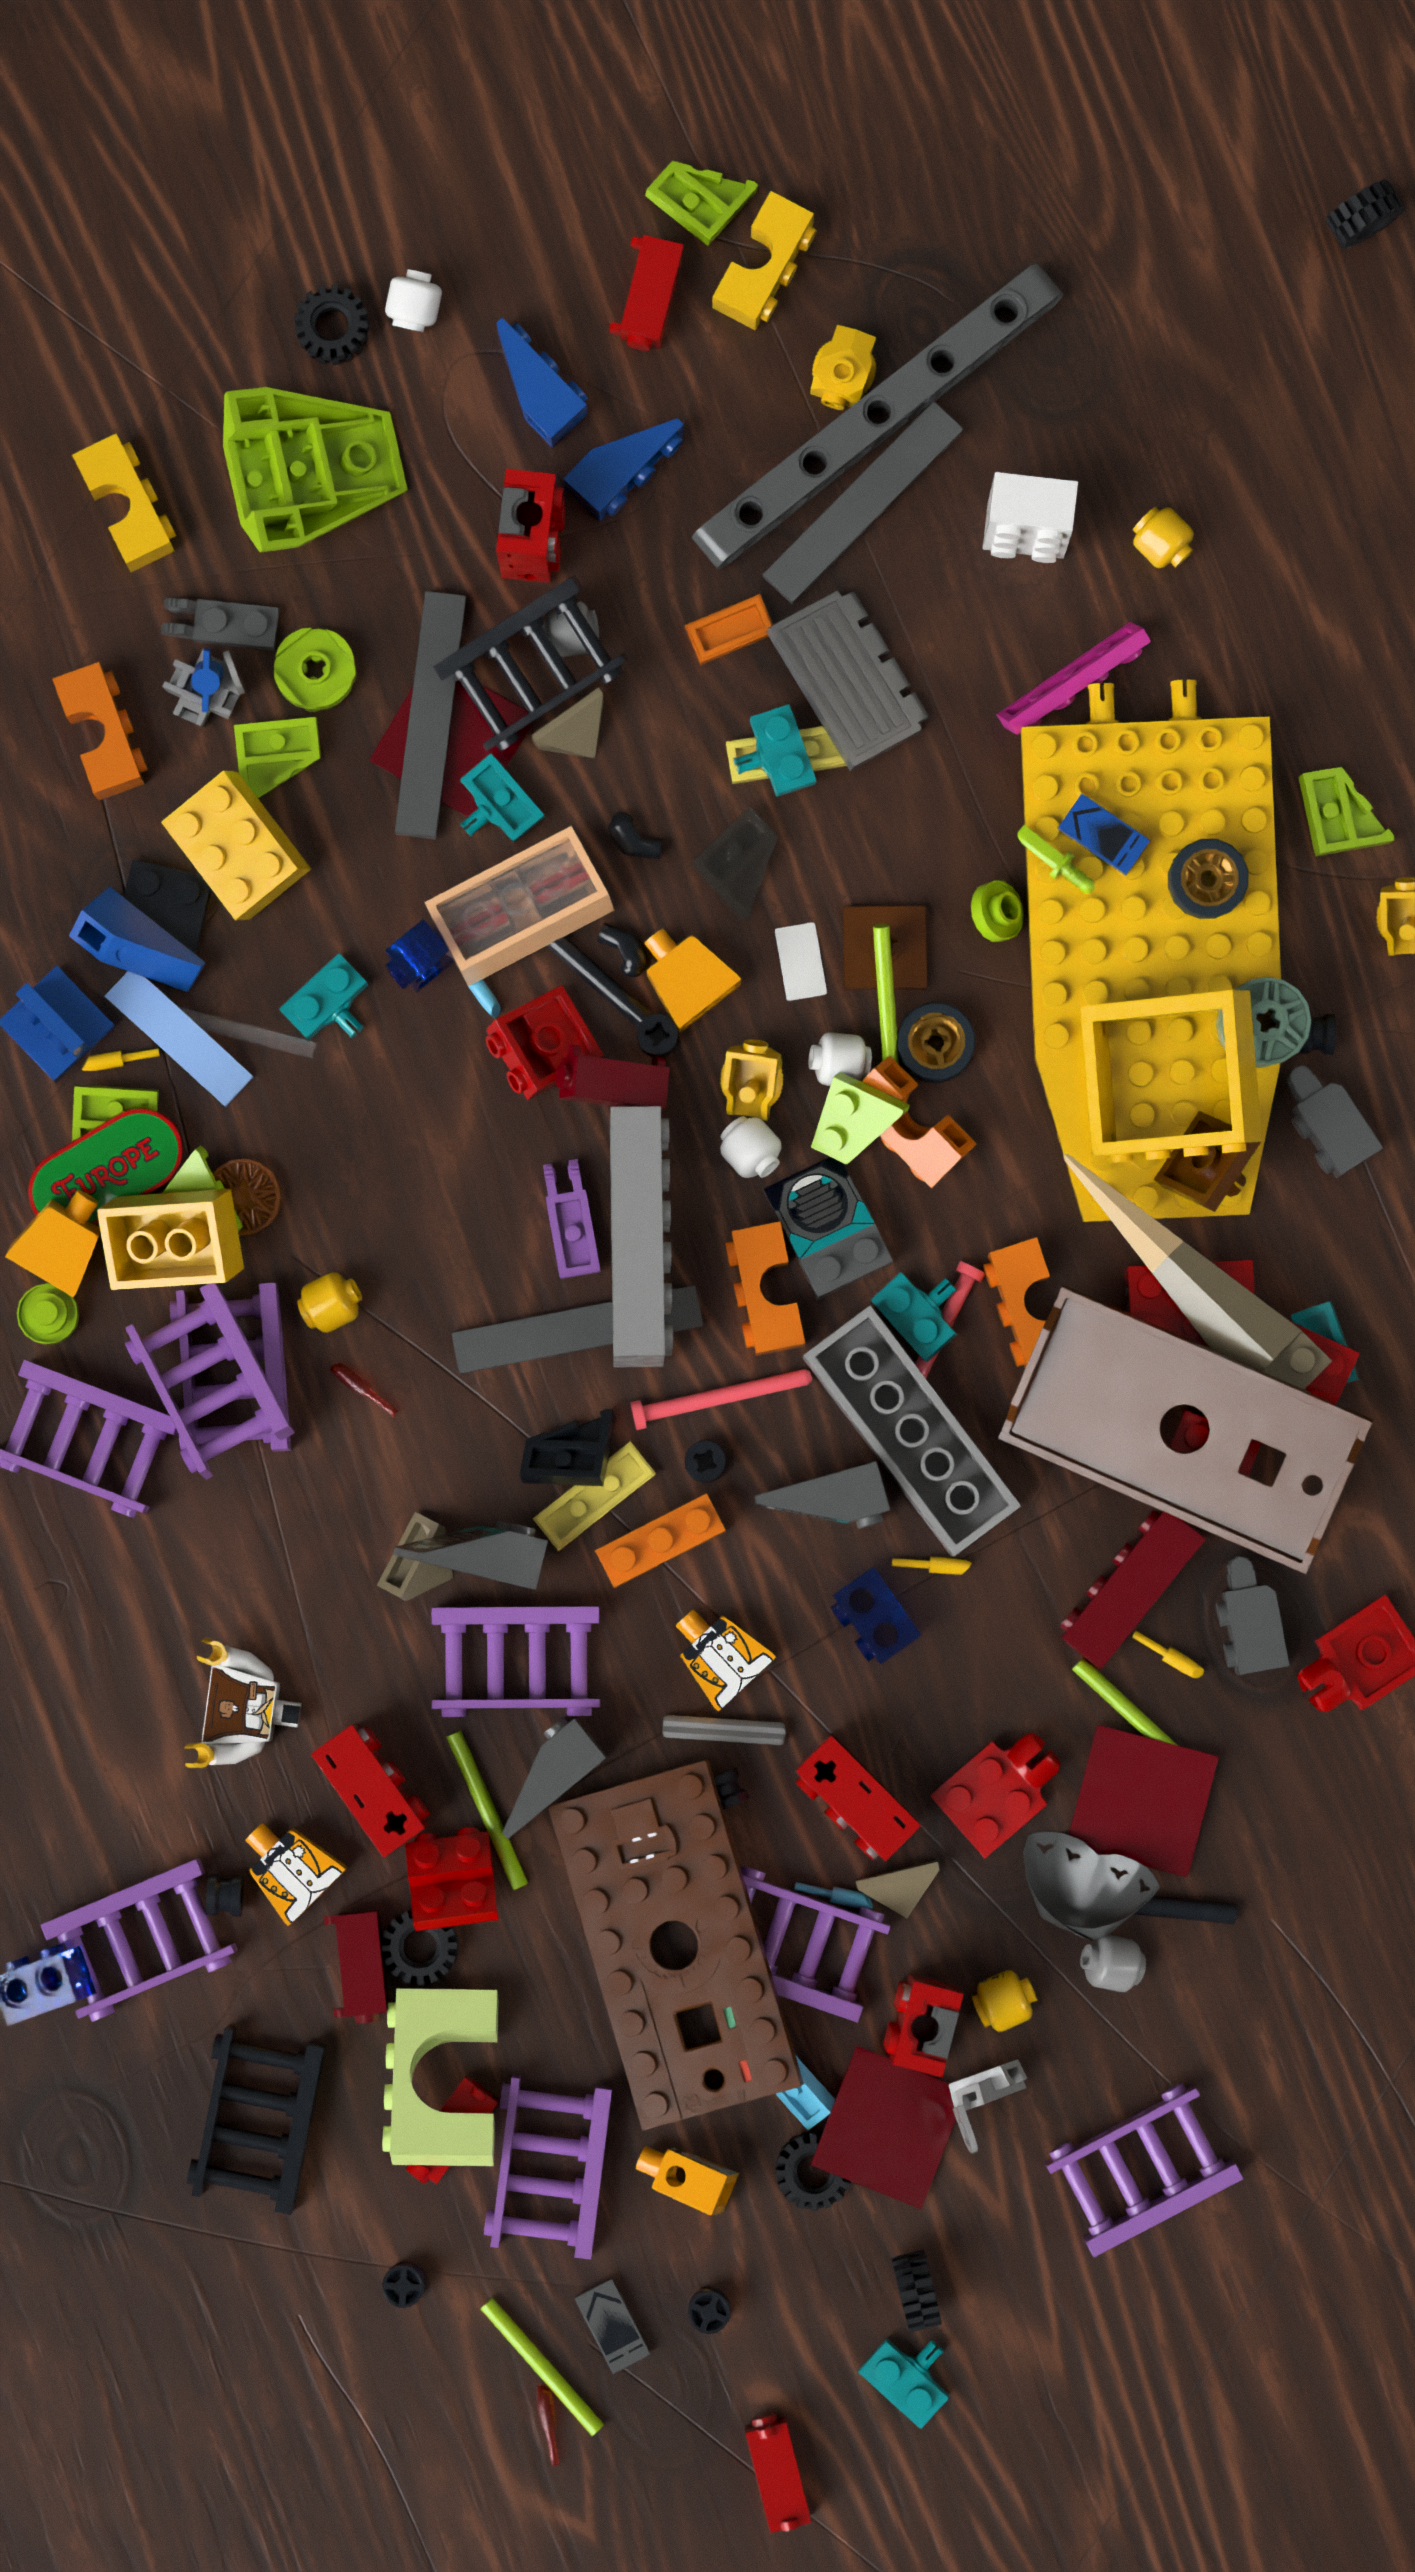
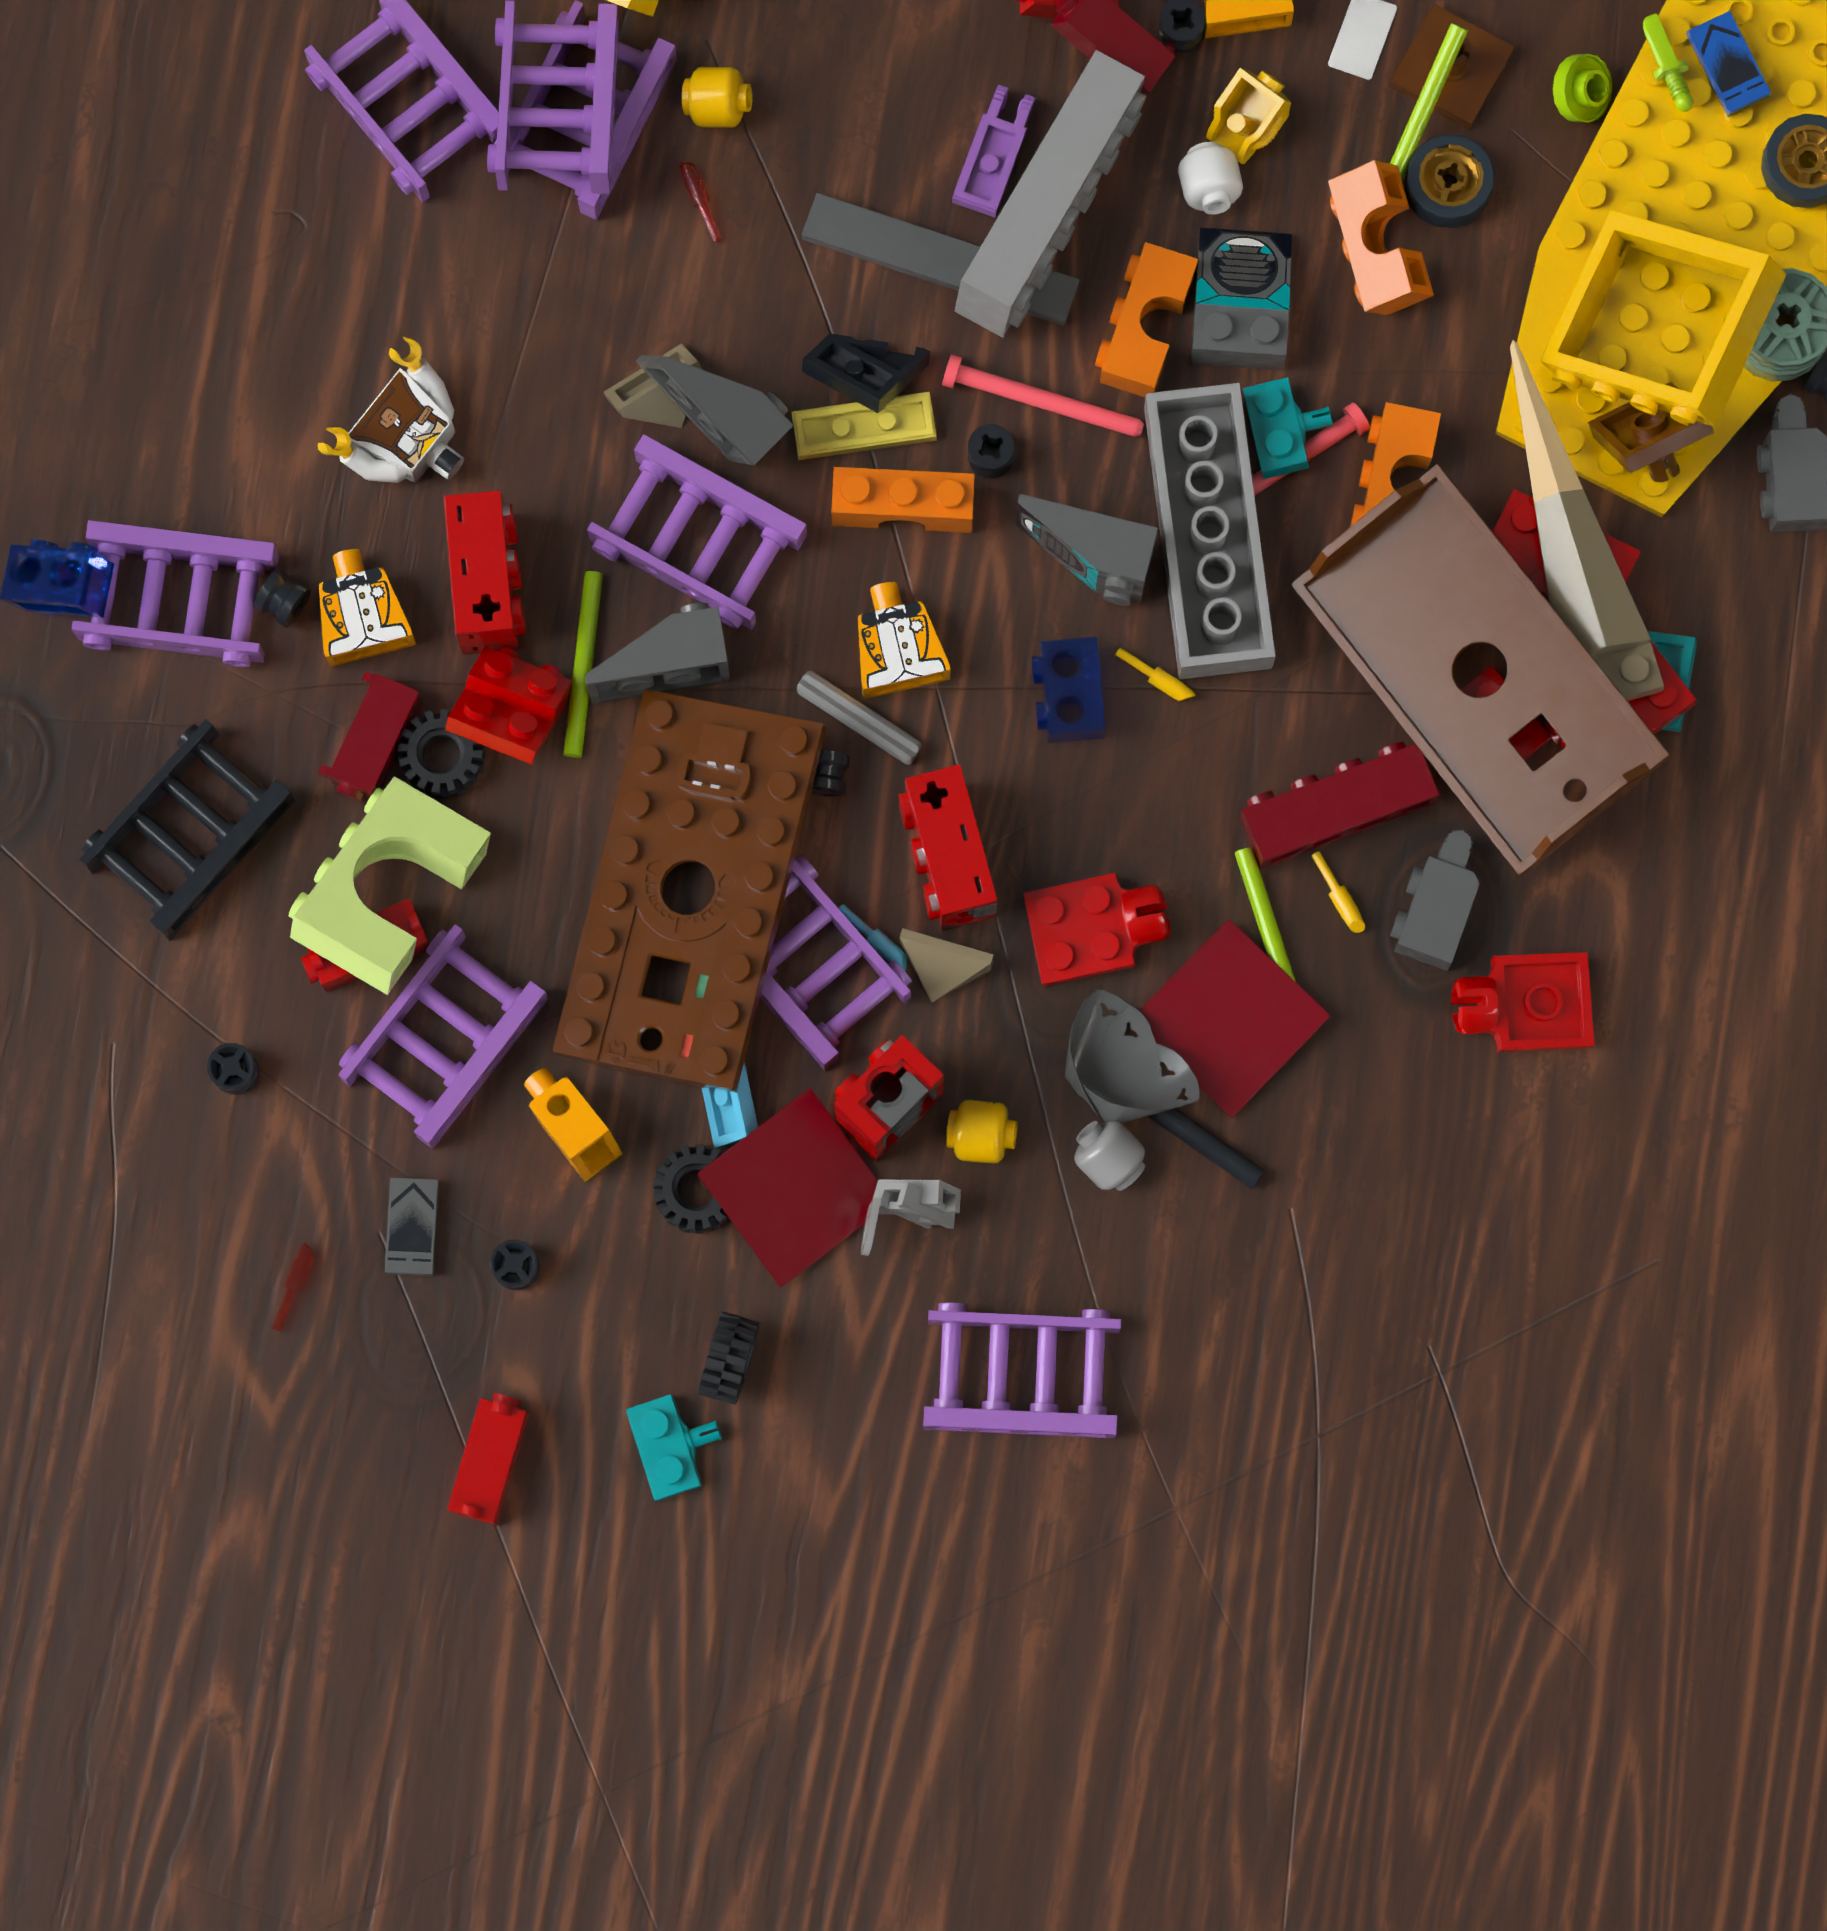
camera: 30 degrees right, 5 degrees down
lime bar [480,2297,604,2436] -> none
white head [808,1032,872,1086] -> none
wing [811,1072,910,1165] -> none

